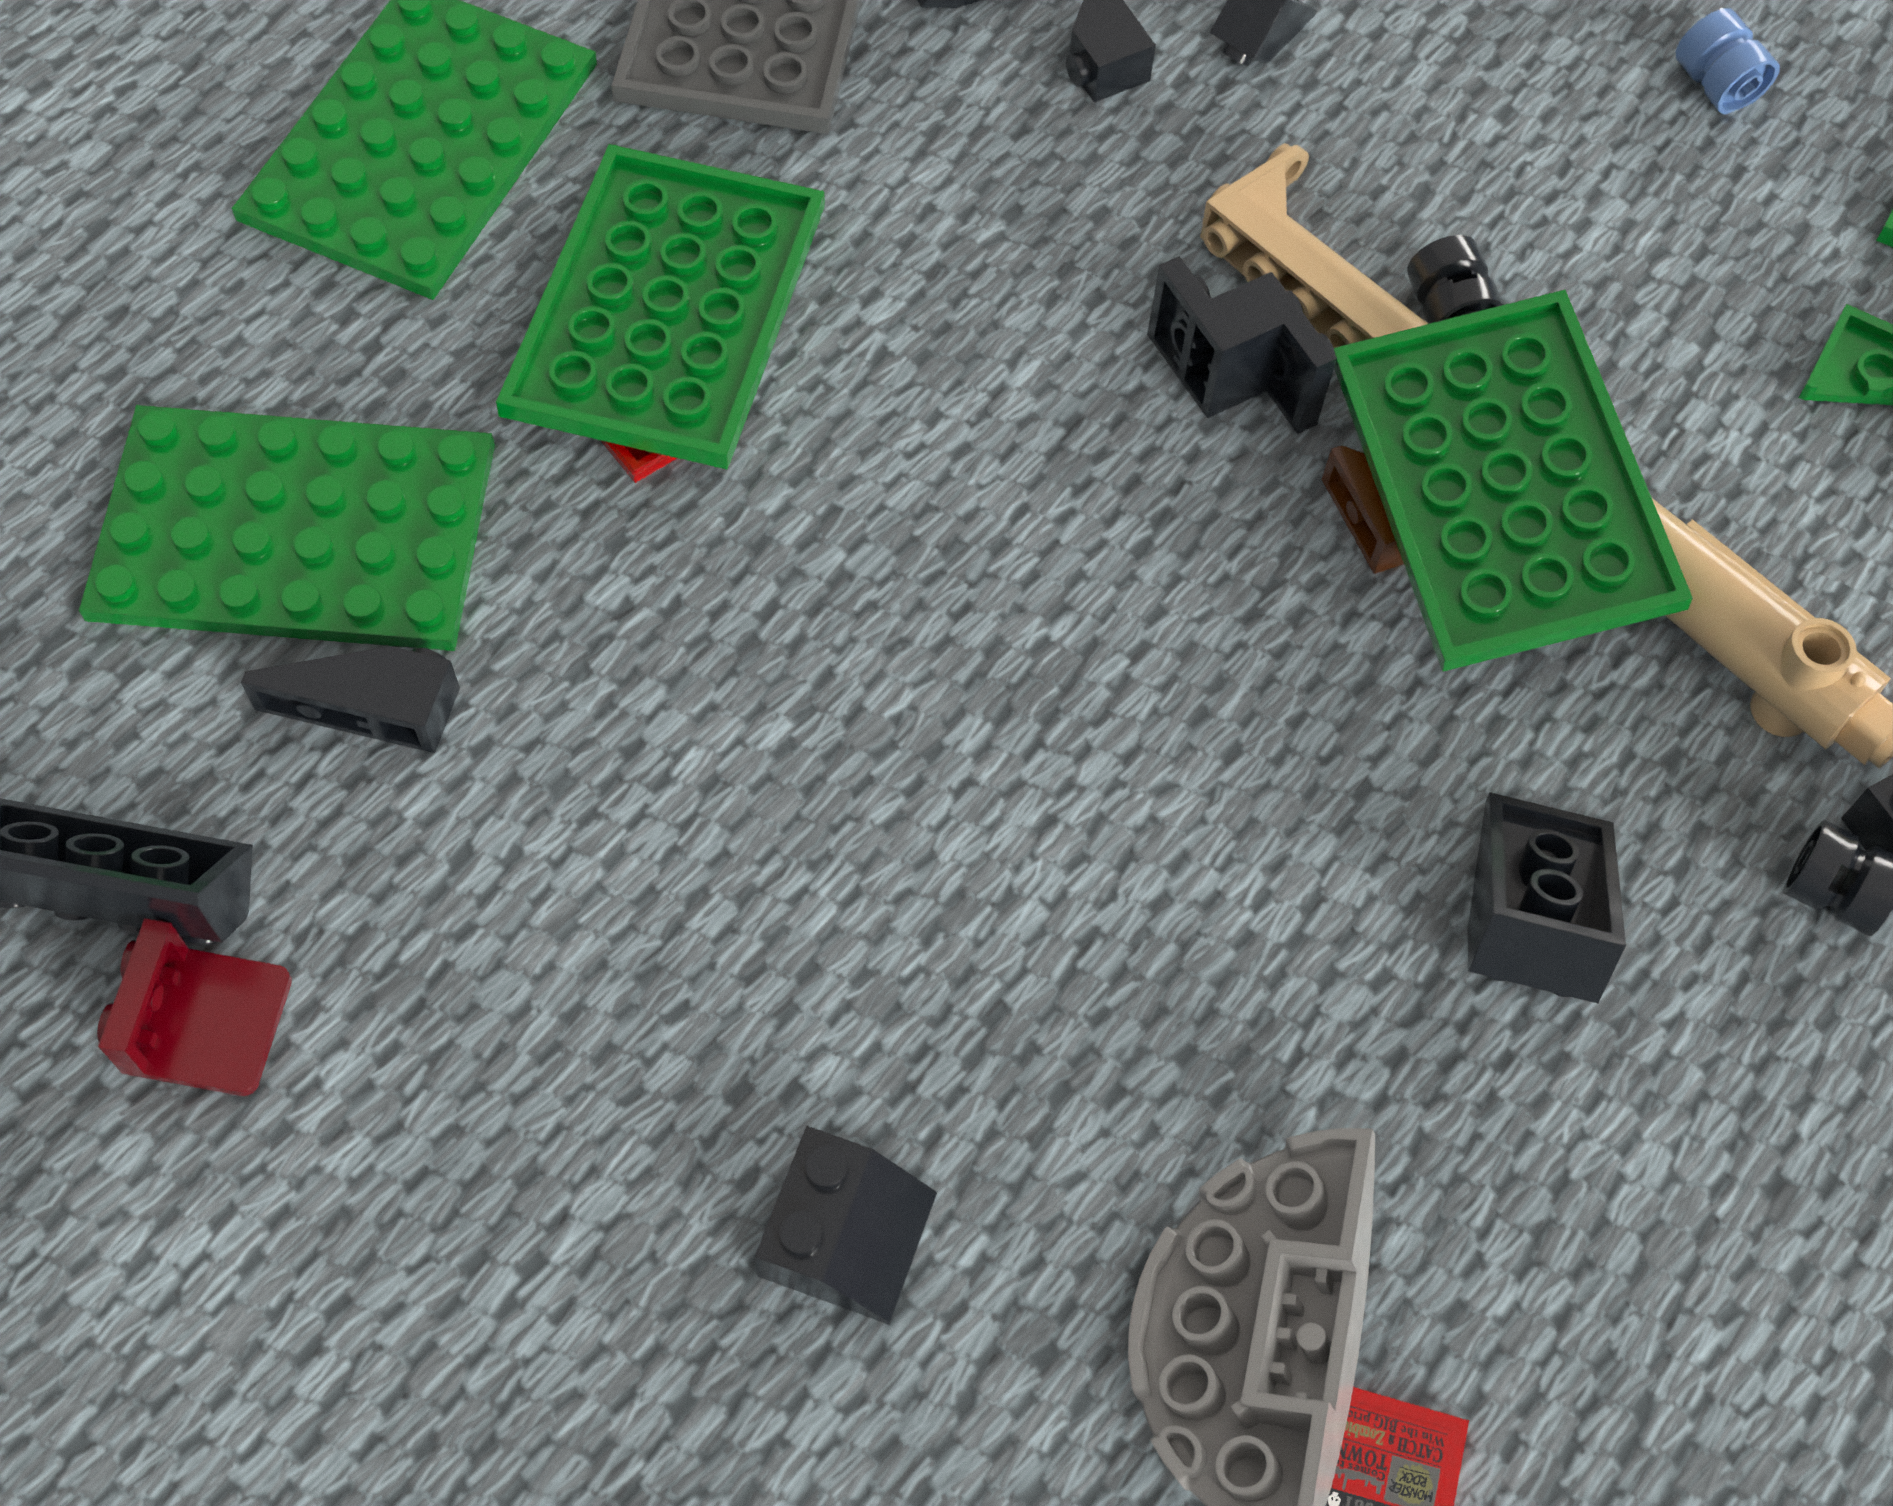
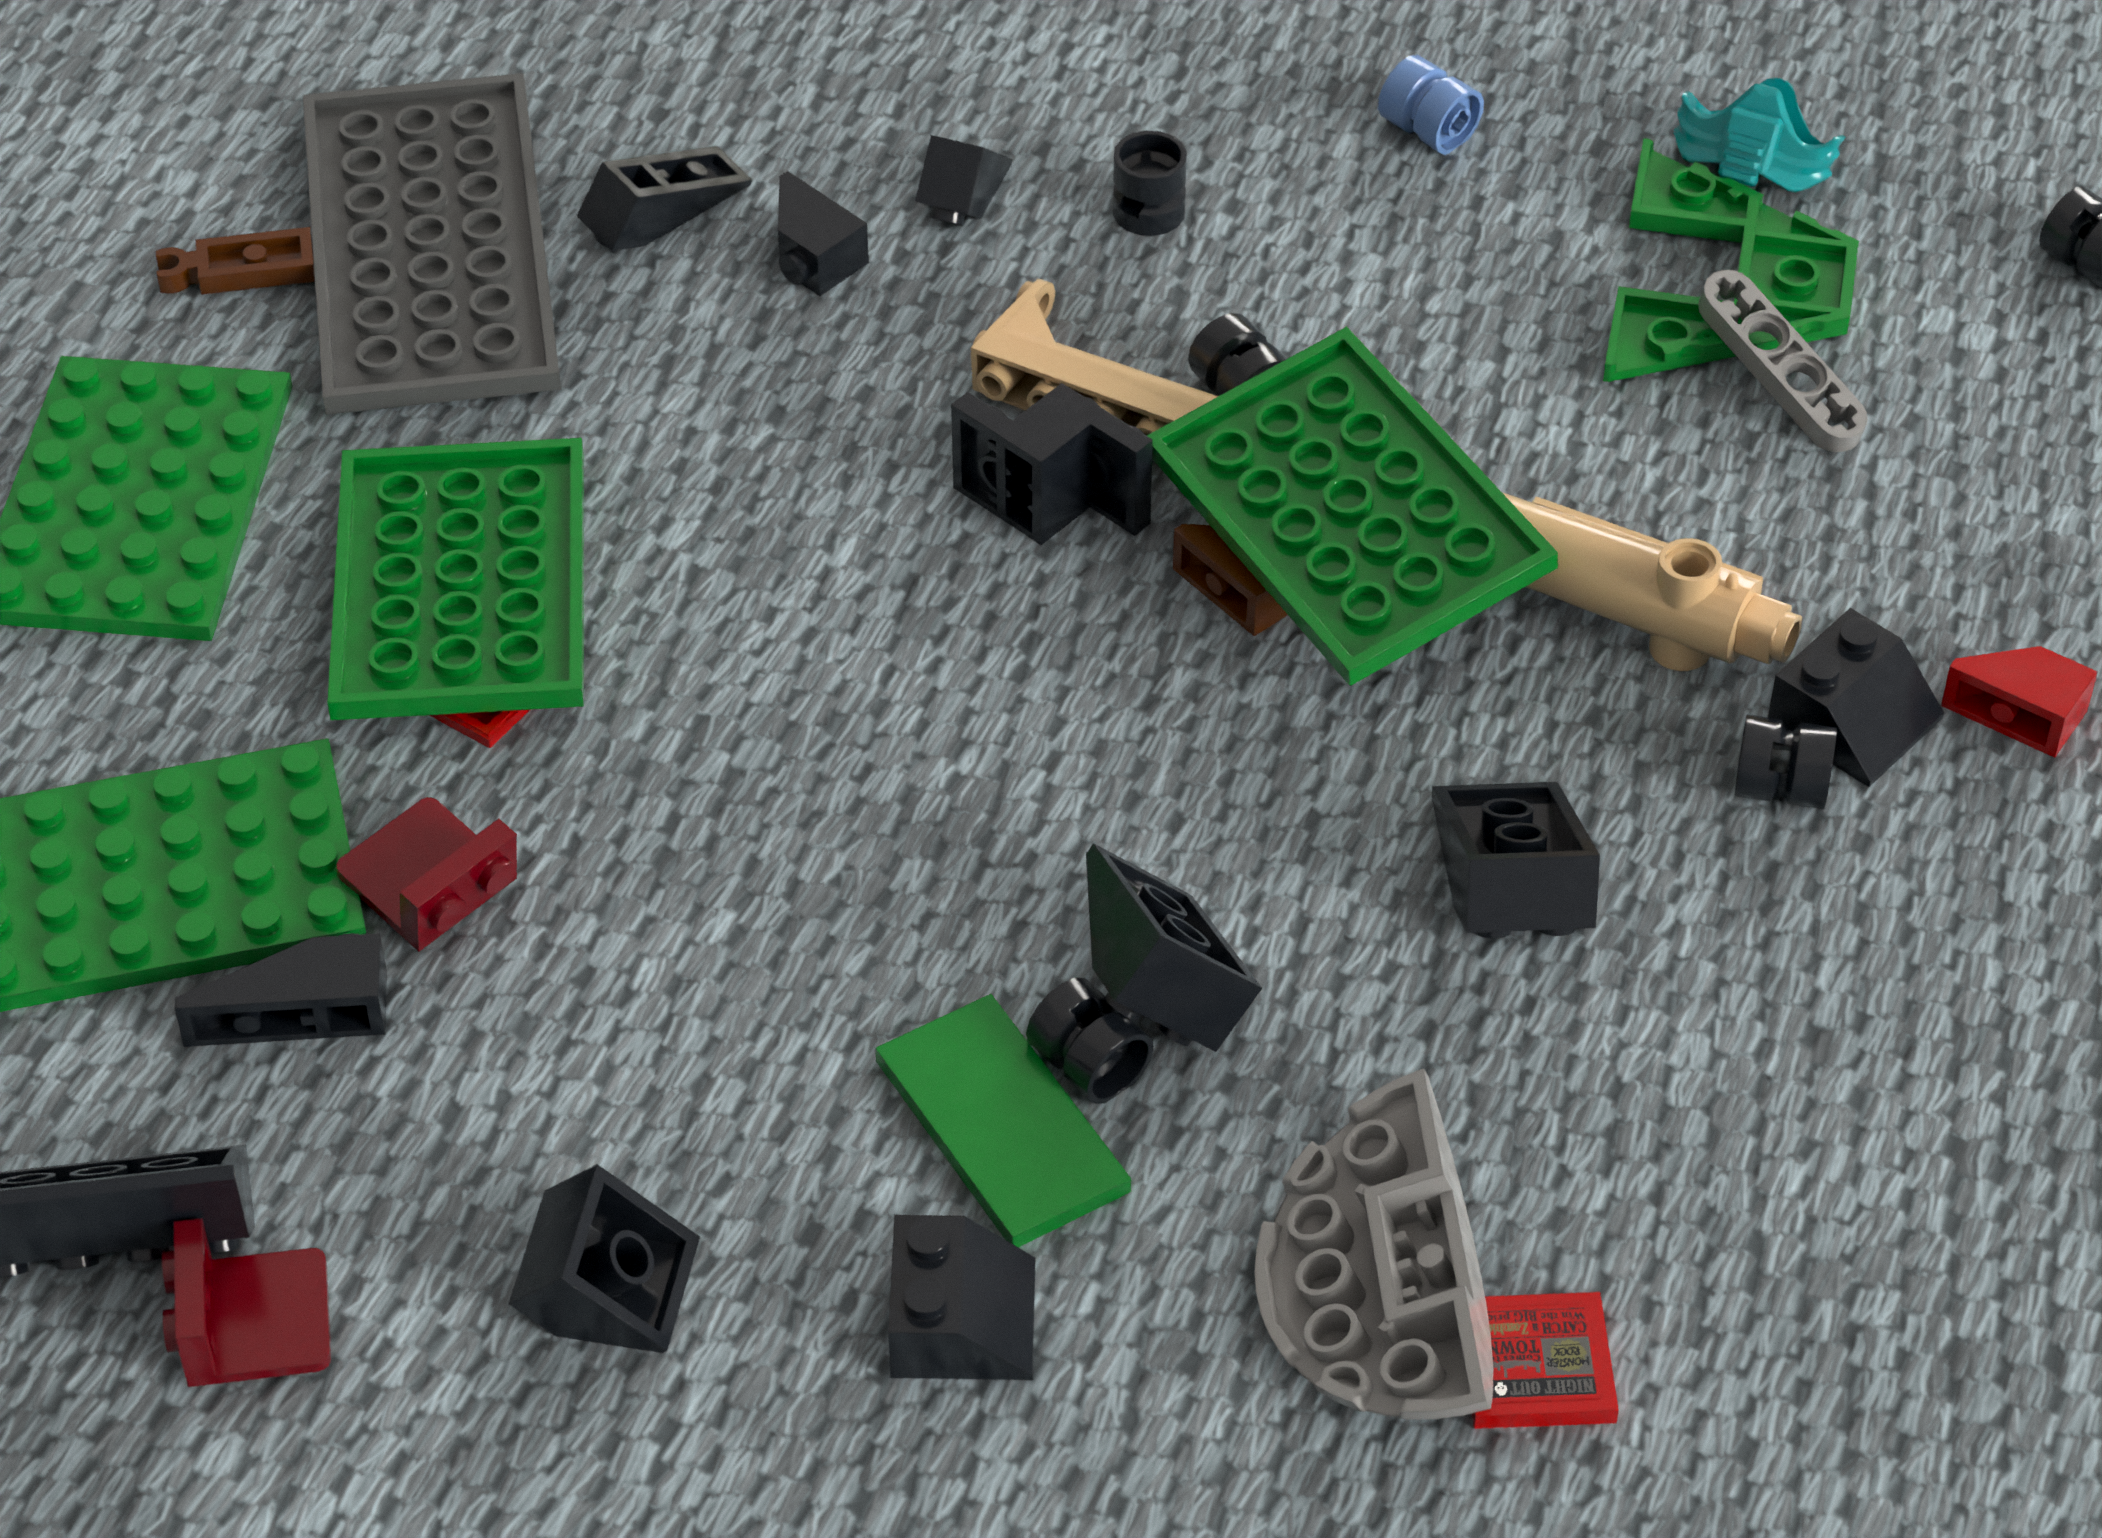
camera: 15 degrees left, 15 degrees down
none -> dark red bracket [337,797,517,952]
none -> black slope [508,1164,700,1353]
none -> green tile [875,994,1131,1248]
none -> black wheel [1026,978,1154,1104]
none -> black slope [1086,843,1262,1052]
none -> black wheel [1113,130,1187,236]

